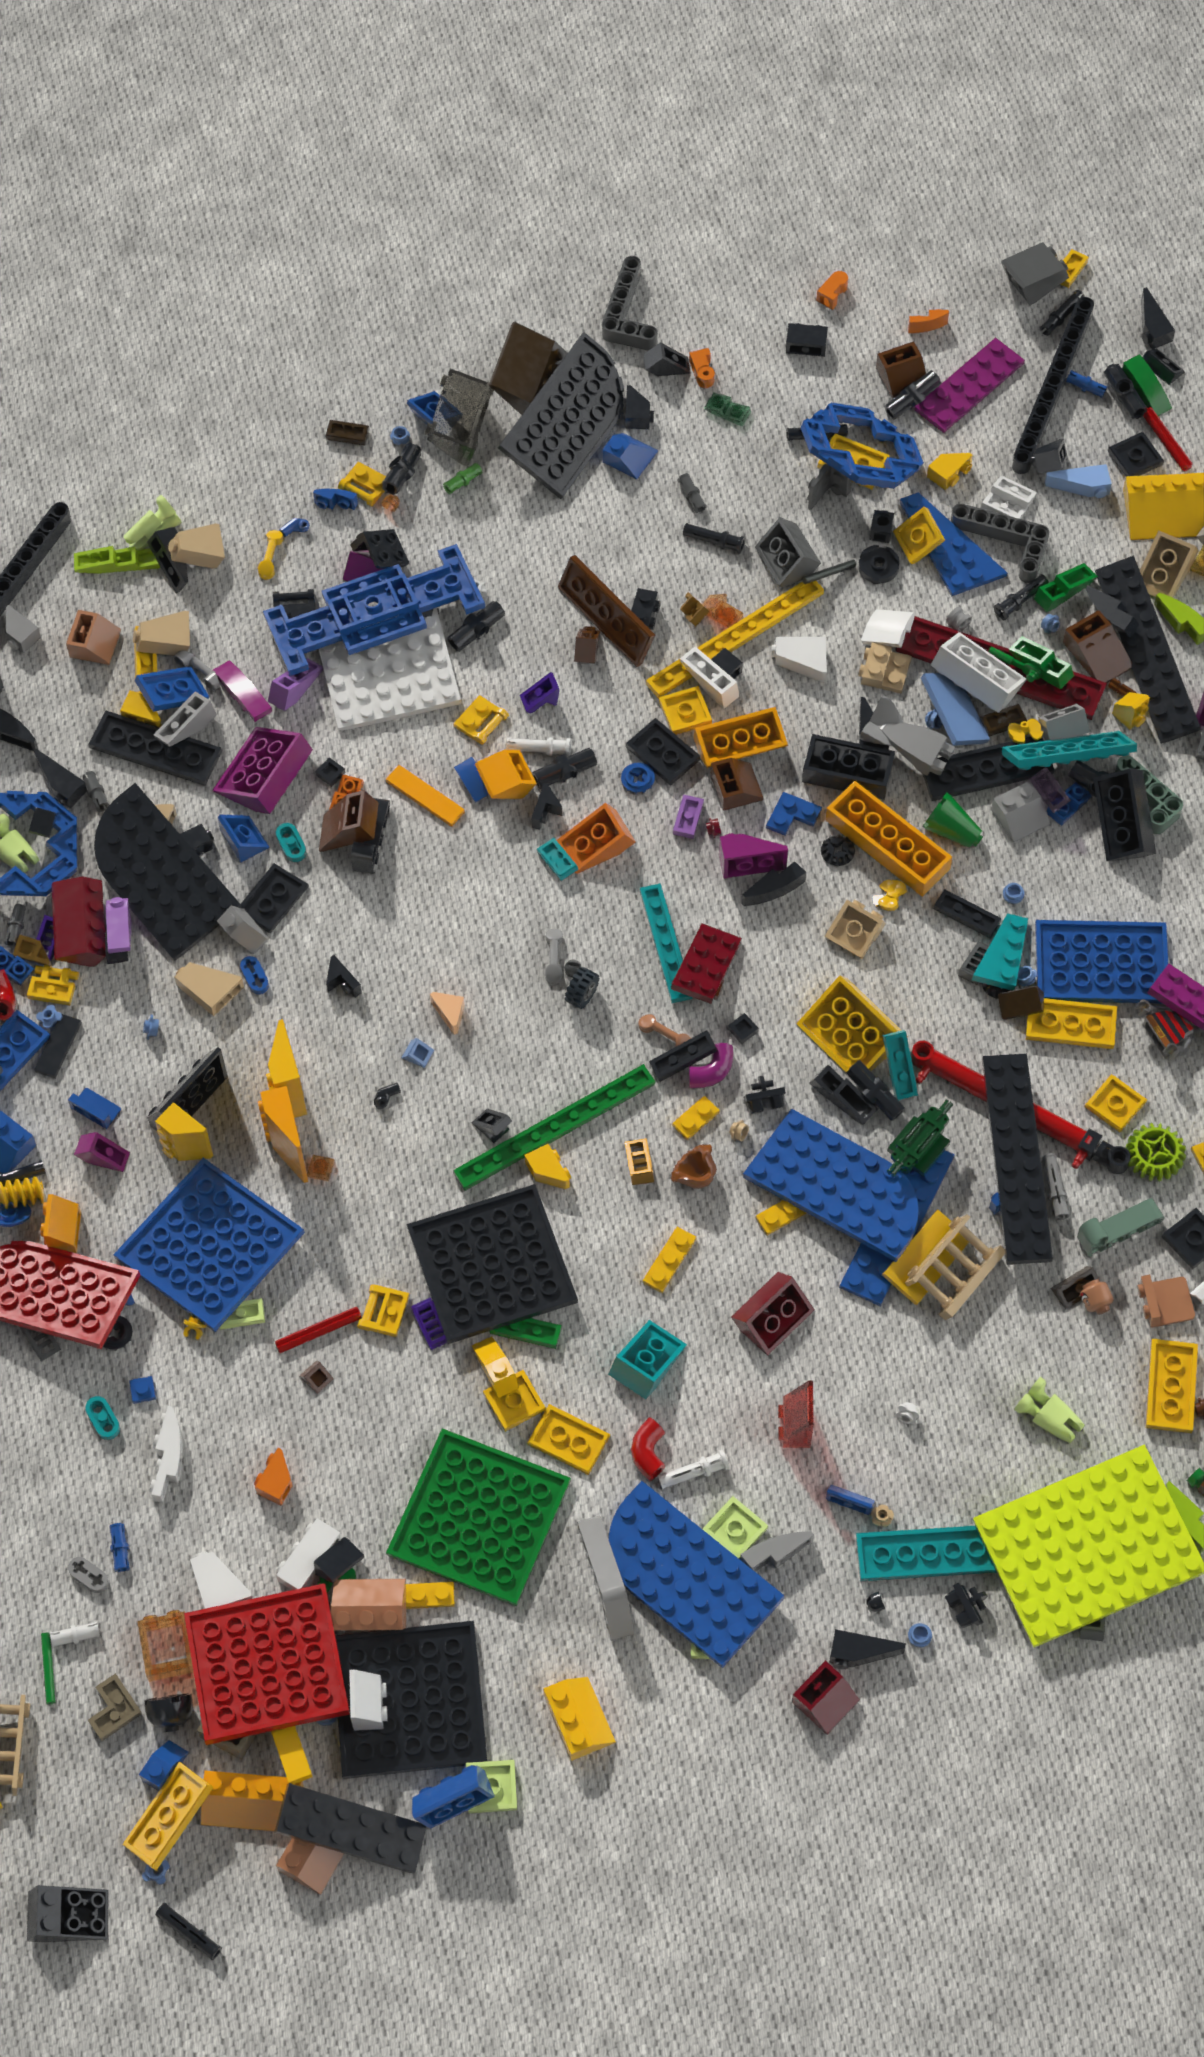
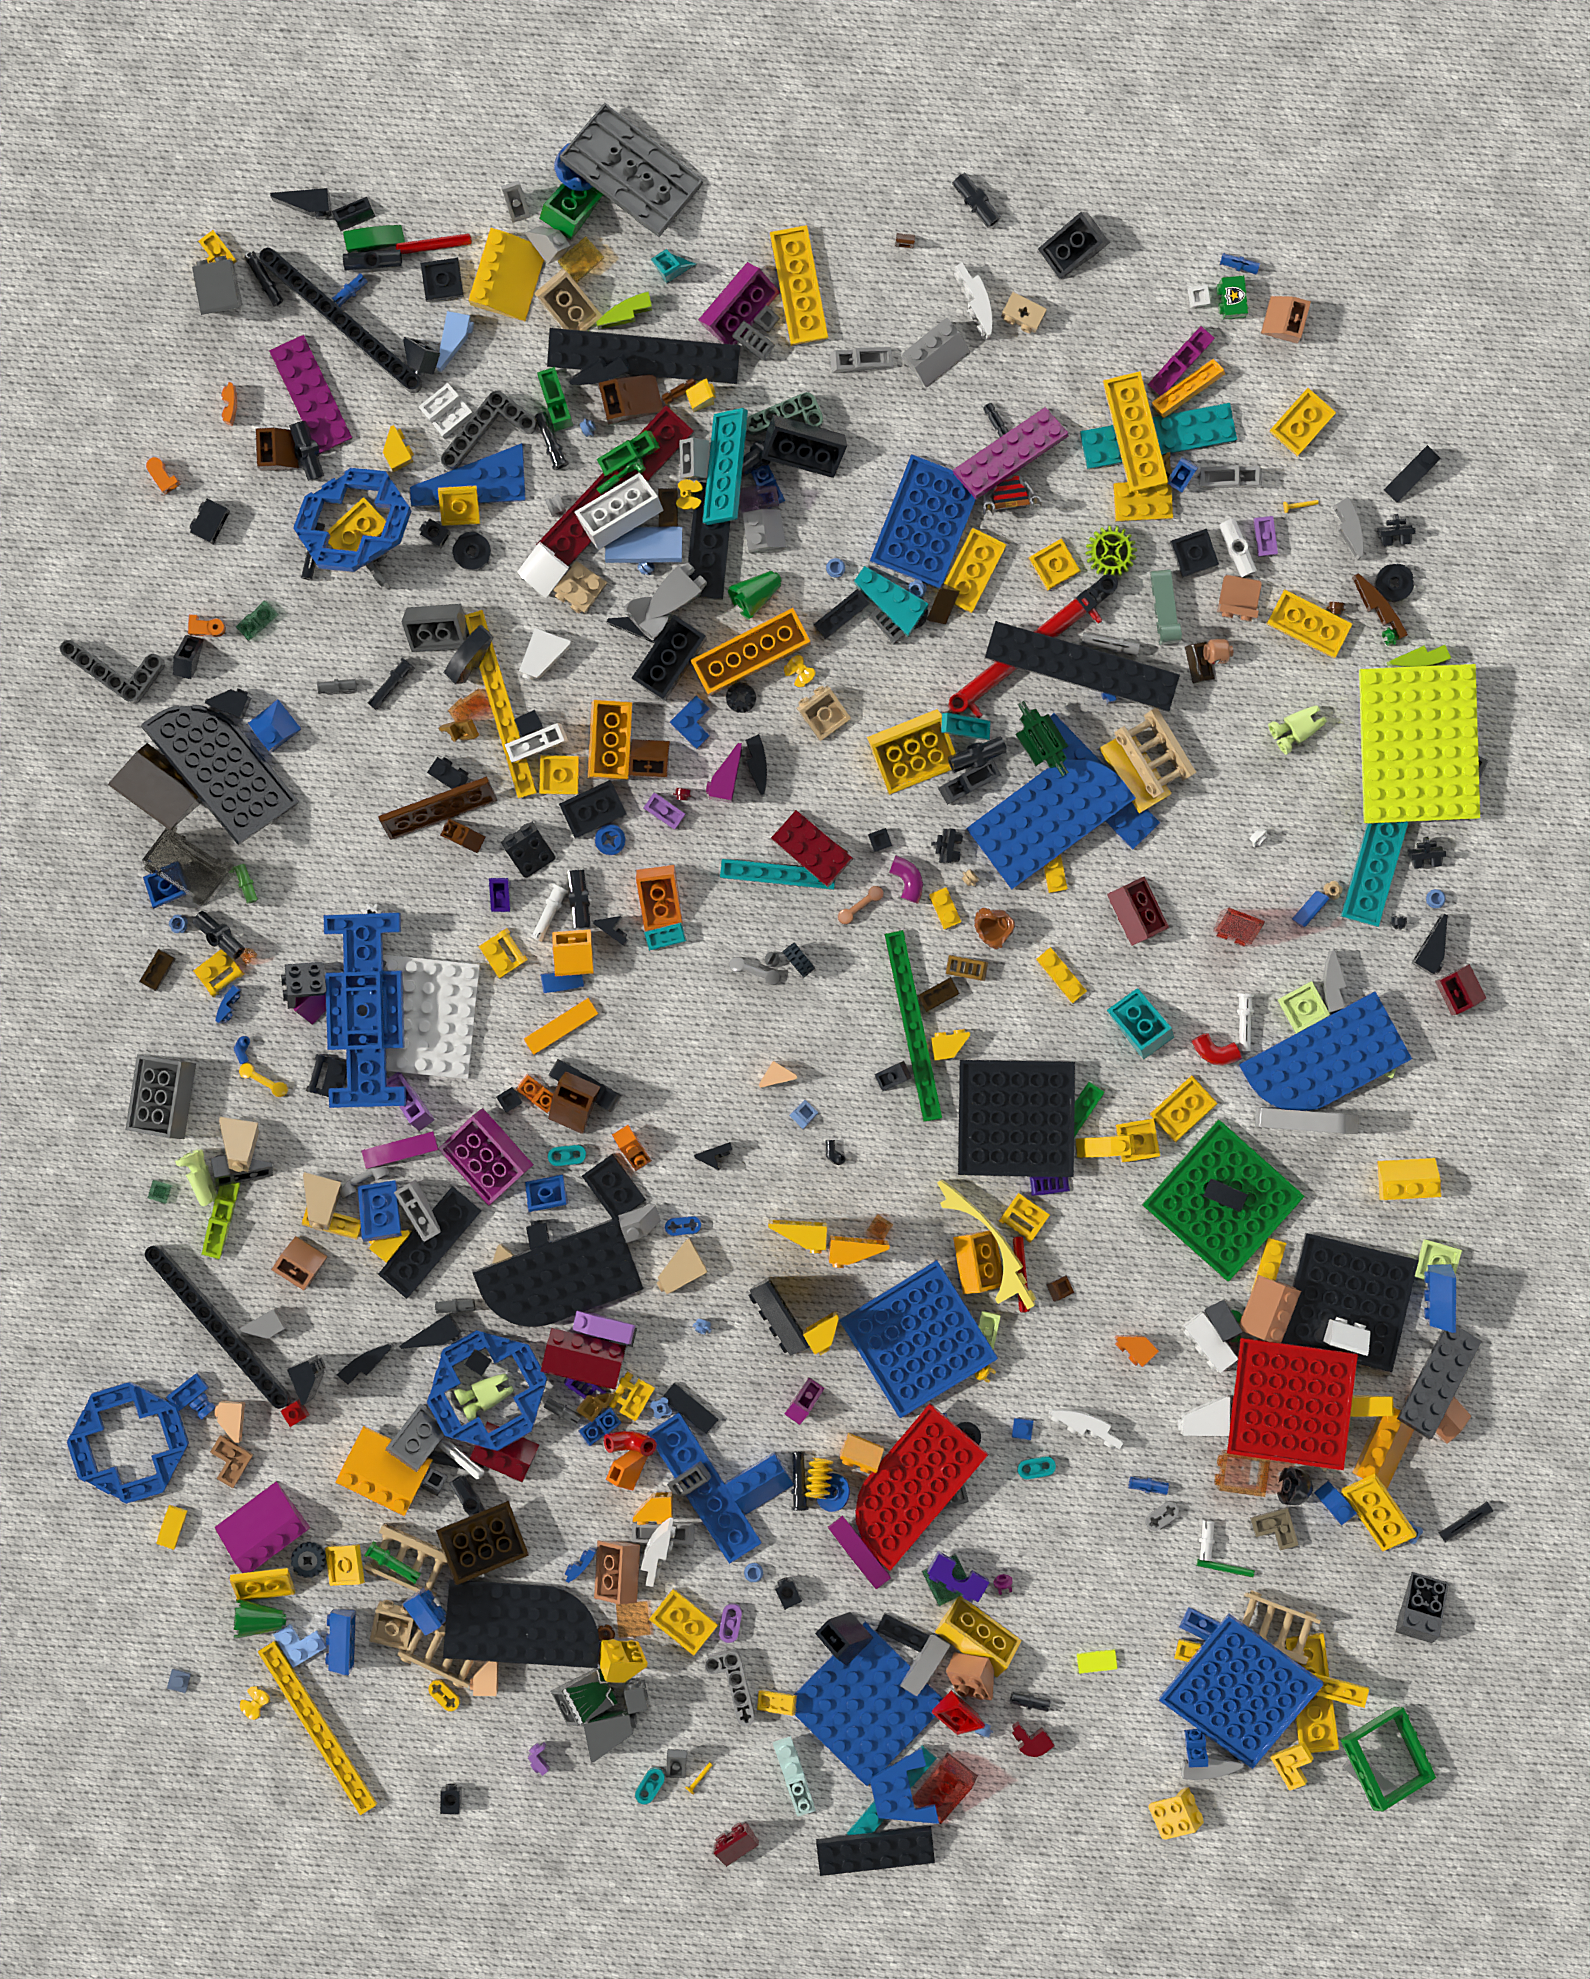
camera: 70 degrees left, 25 degrees up
blue panel [68,1088,121,1129] -> none
black piece [447,601,505,652] -> none
black plate [649,1030,718,1082] -> none
pearl dark grey bar [802,559,856,584] -> none
none -> dark grey slope [125,1054,196,1139]
none -> clear green tile [147,1180,172,1204]
none -> black slope [443,625,494,684]
none -> black bracket [501,821,556,878]
none -> orange slope [612,1125,652,1171]
none -> dark brown plate [917,977,960,1012]
none -> light yellow slope [937,1180,1037,1309]
none -> light orange slope [953,1230,1003,1294]
none -> black slope [1203,1179,1248,1212]

